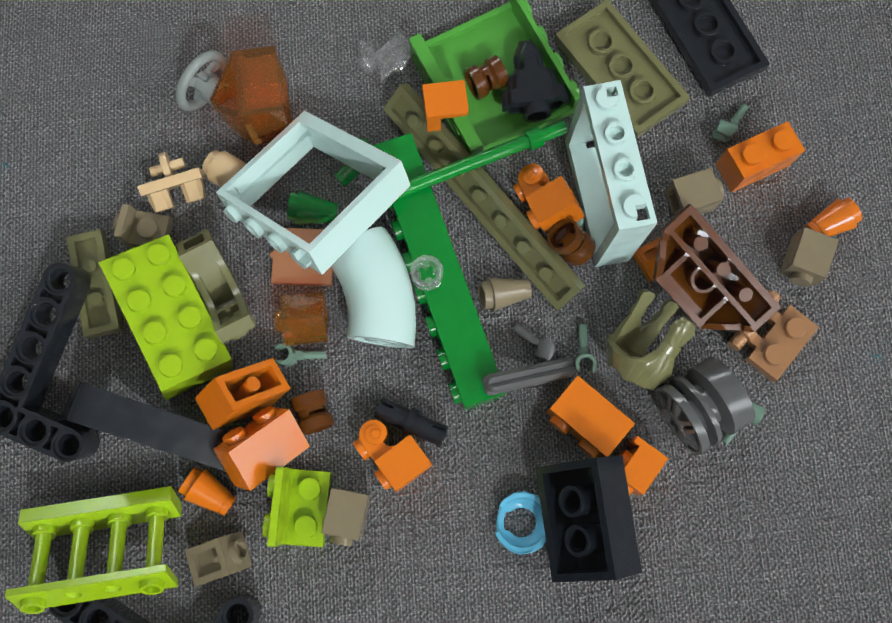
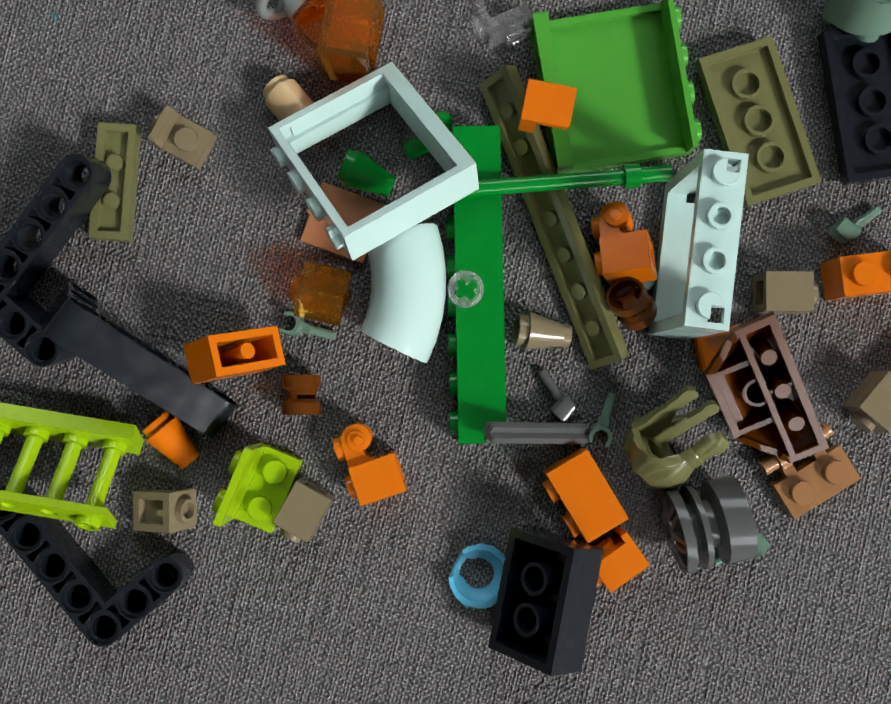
camera: 20 degrees right, 10 degrees up
lime brick [98,234,232,400] -> none
tan hips [137,152,207,213] -> none
olive arch [176,228,256,343] -> none
orange brick [213,406,310,491] -> none
black pin [374,397,449,448] -> none
reddish brown wheel [464,55,509,100] -> none
black rock [501,40,570,122] -> none

